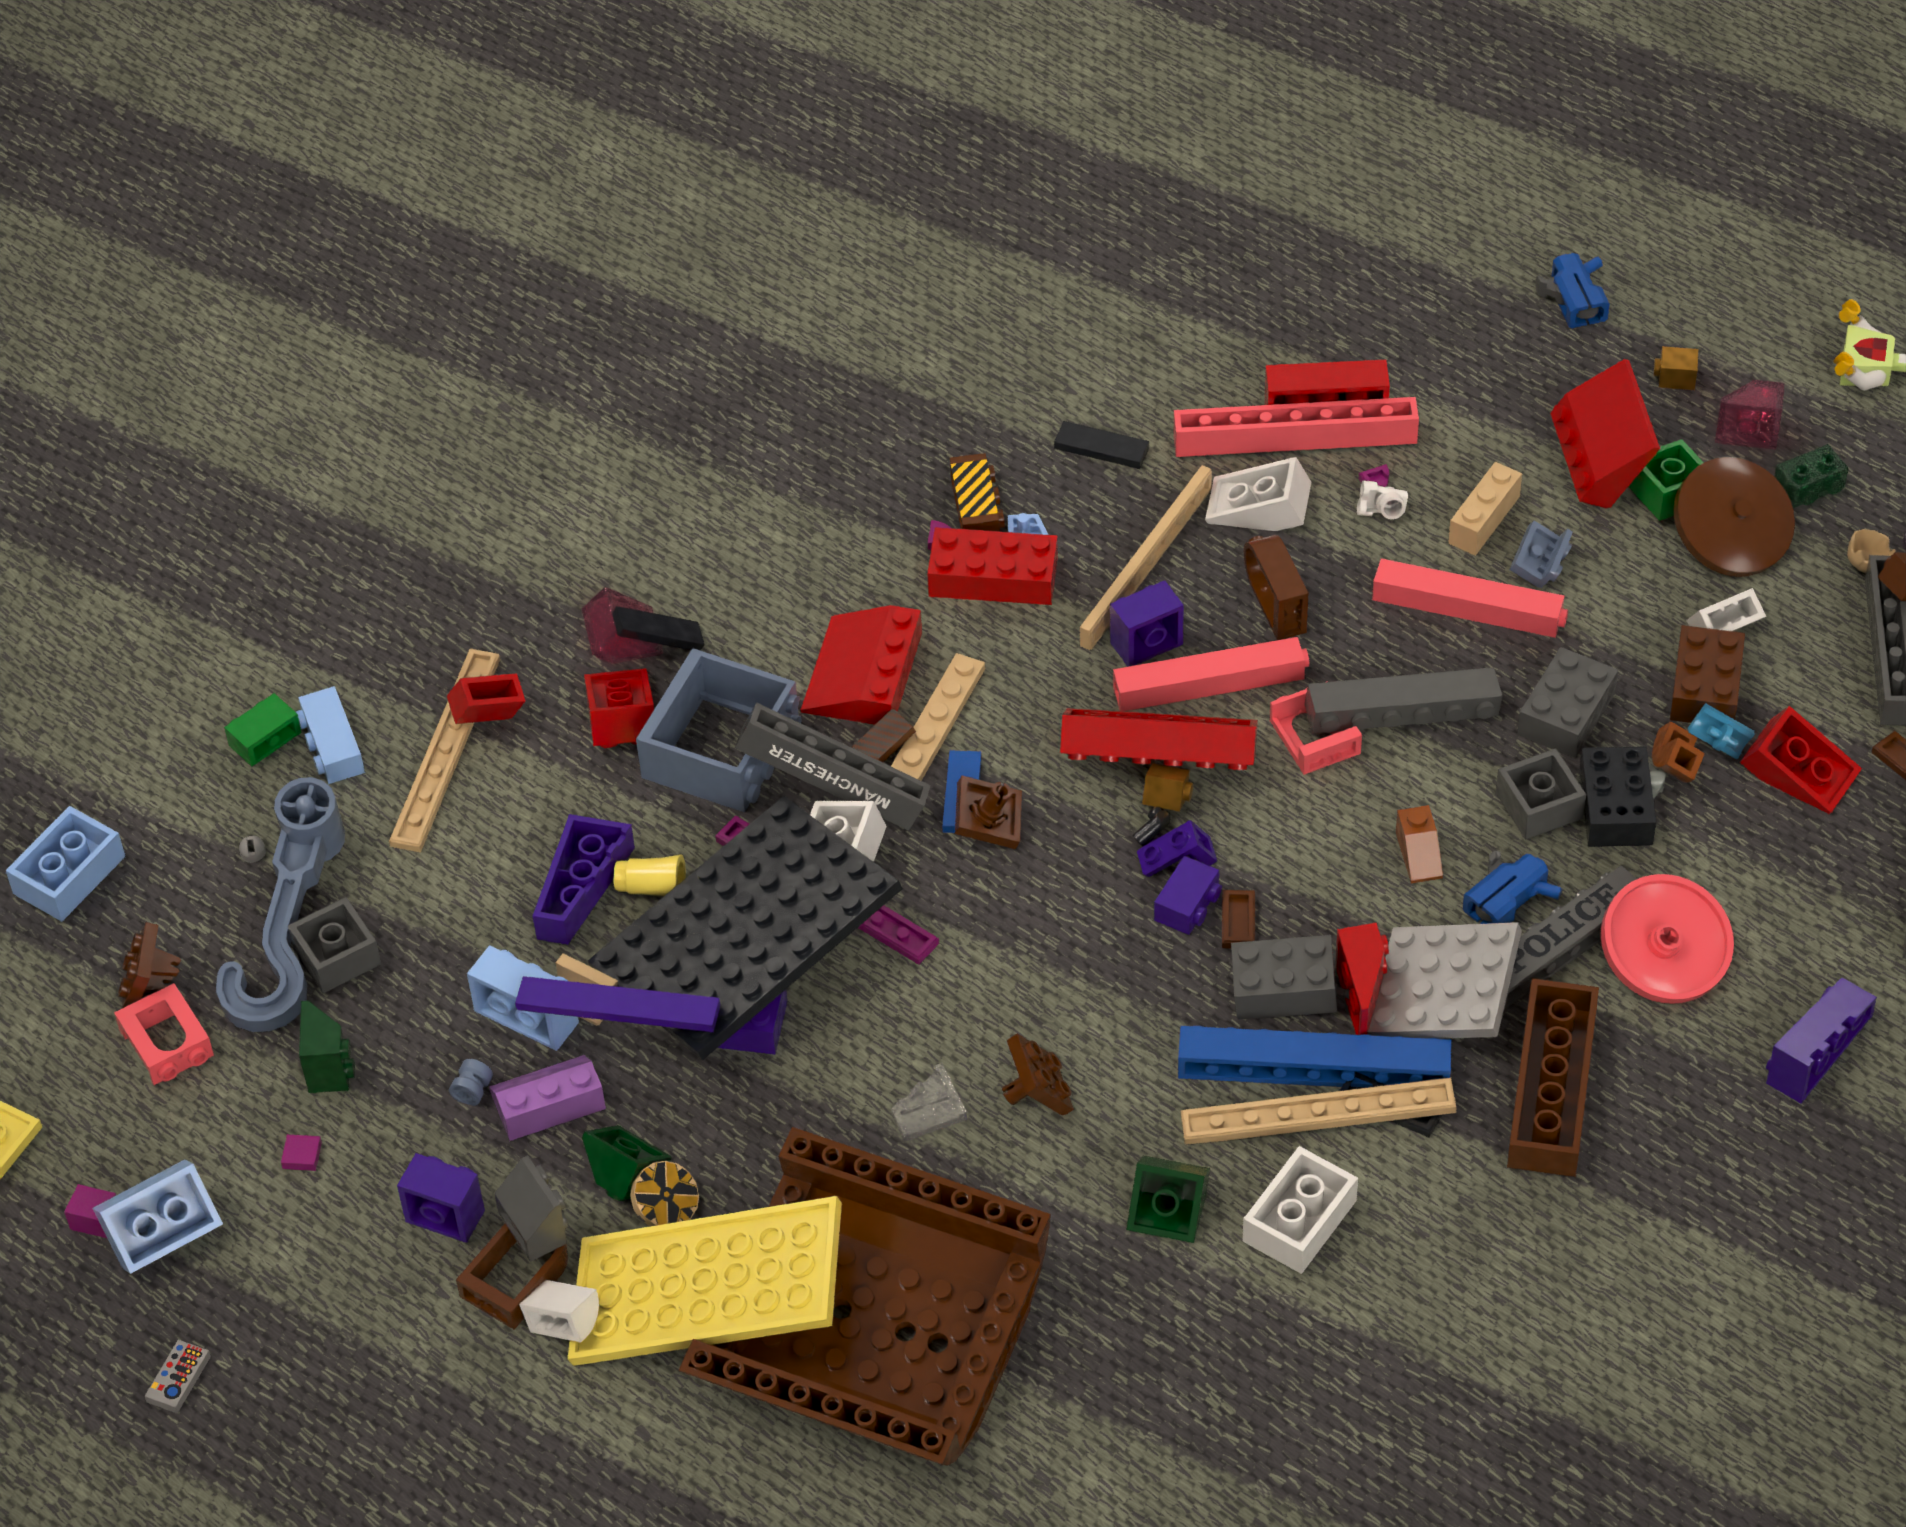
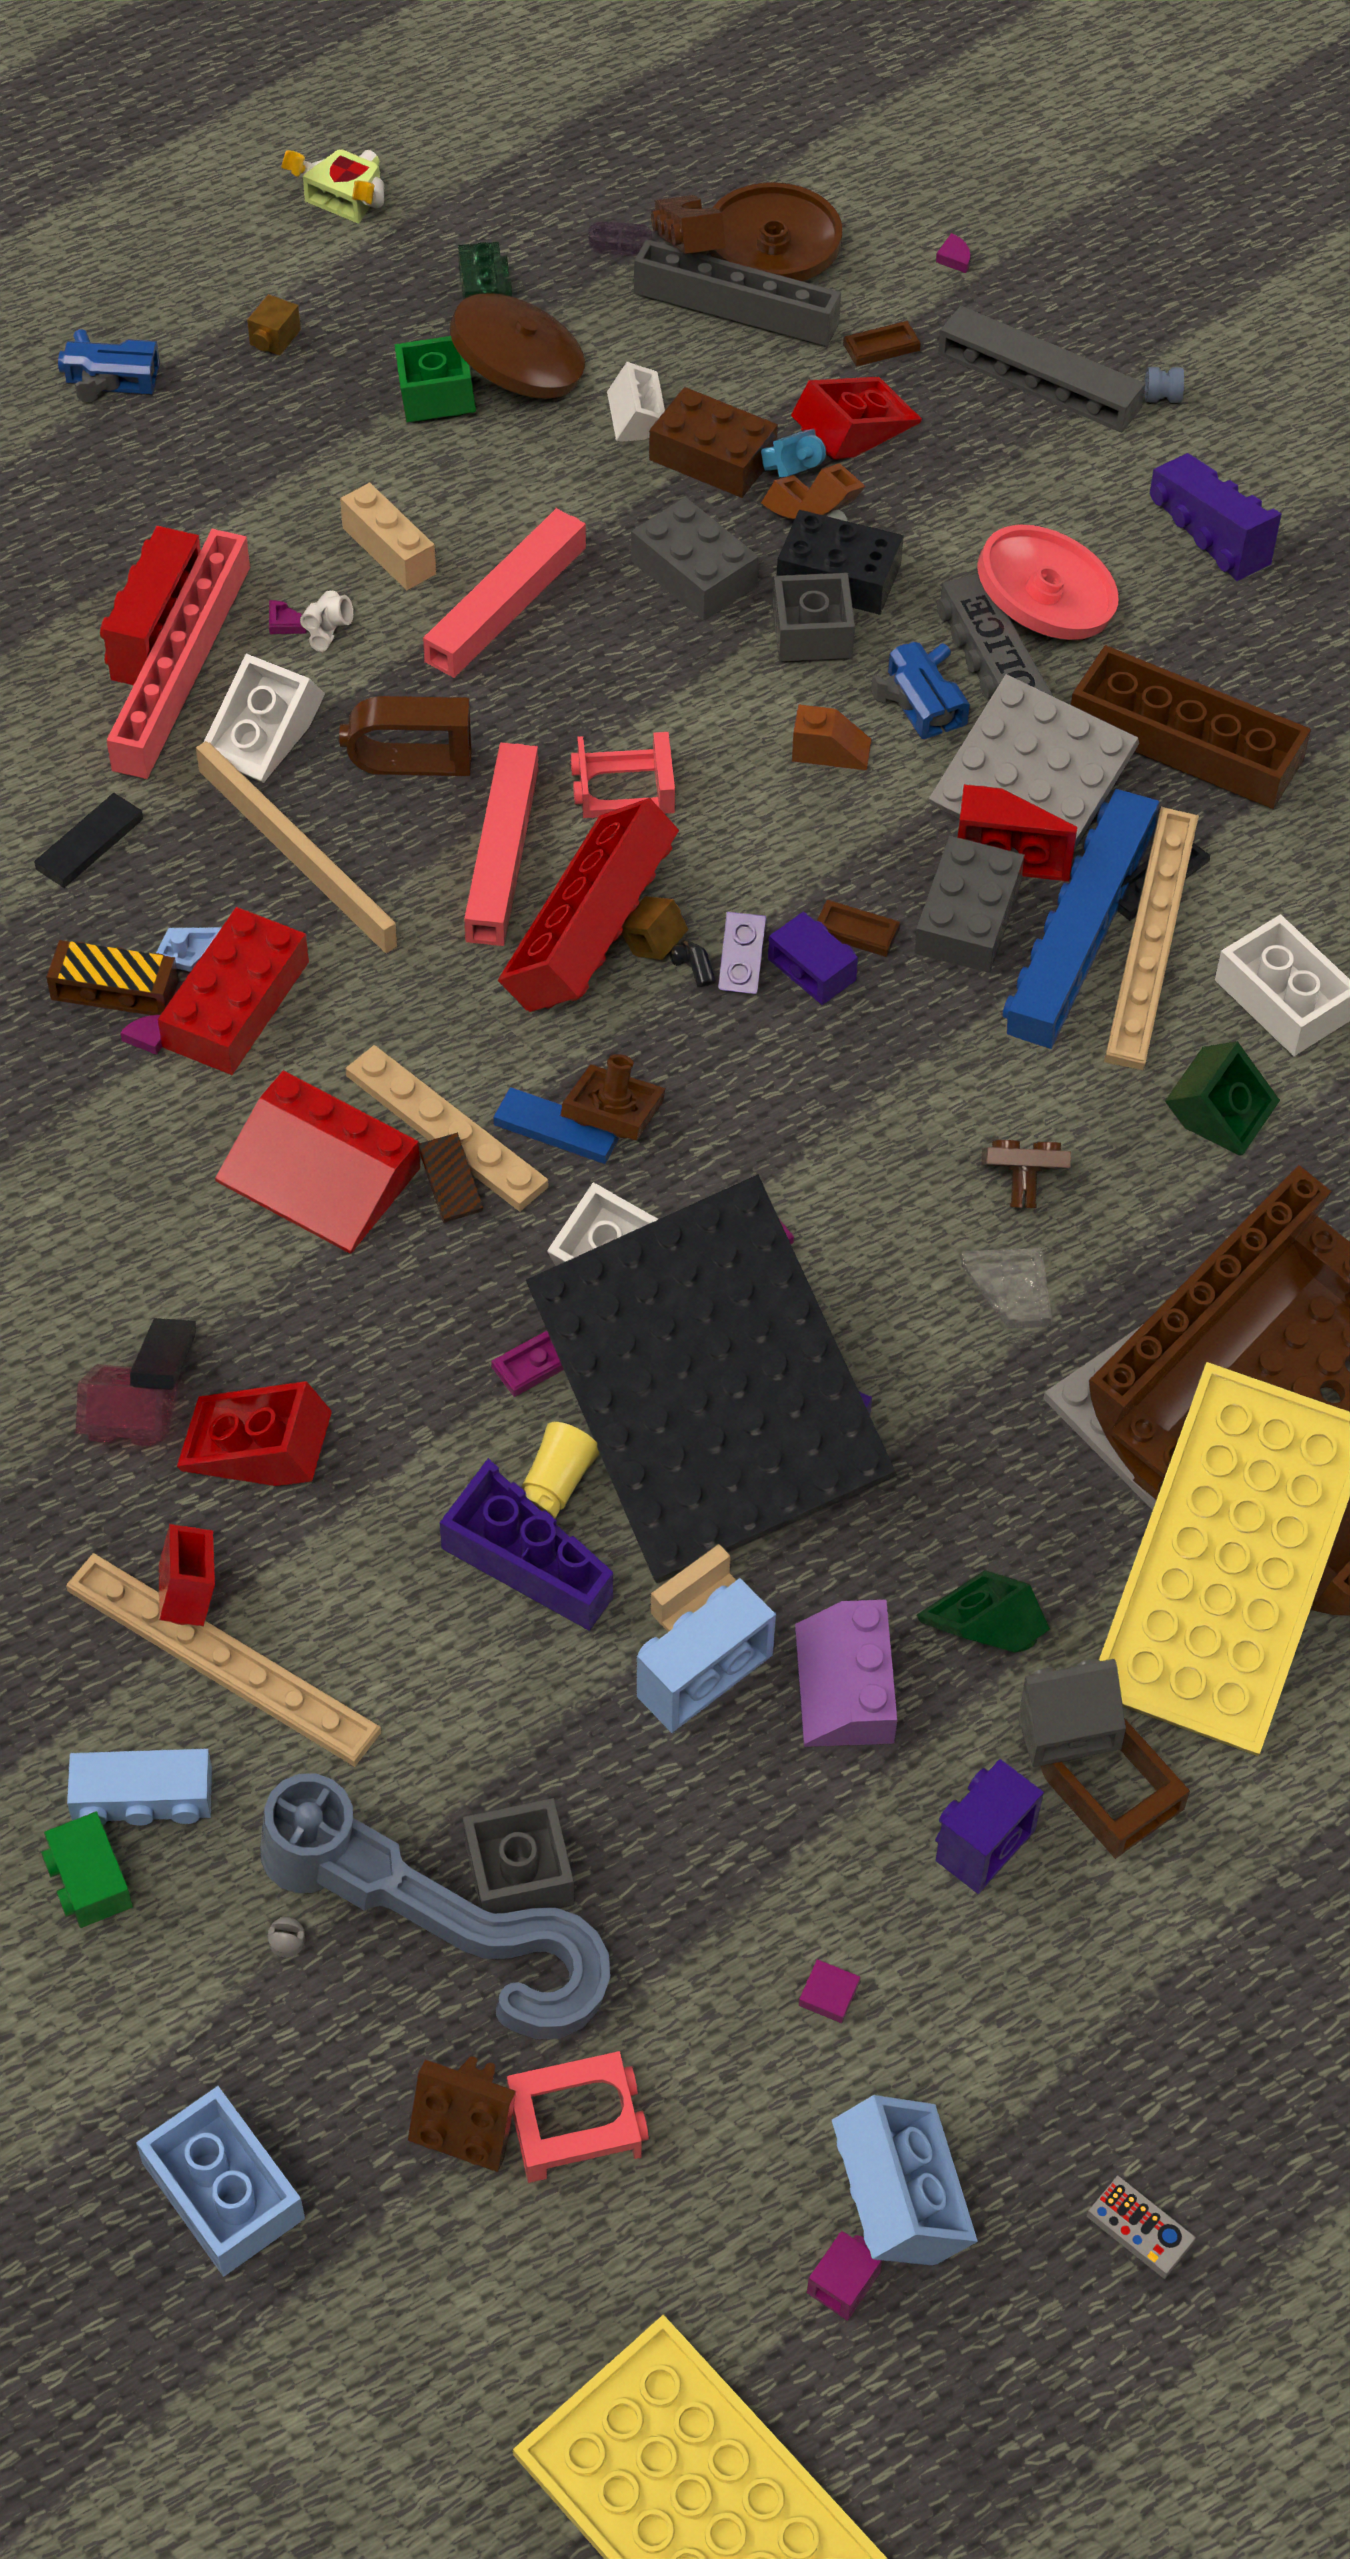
camera: 75 degrees left, 5 degrees up
dark green slope [299,1000,355,1093] -> none
sand blue wheel [449,1059,493,1106] -> none
dark purple tile [515,976,721,1032] -> none
white brick [519,1280,599,1342] -> none
tile [630,1161,699,1227] -> none
sand blue window [636,648,801,812] -> none
dark grey brick [735,702,931,831] -> none
dark purple brick [1110,580,1184,667] -> none
dark grey brick [1305,667,1503,733] -> none
sand blue bracket [1509,520,1573,588] -> none
red slope [1550,359,1660,508] -> none
clear pink slope [1715,380,1785,450] -> none
tan hair [1847,529,1896,574] -> none

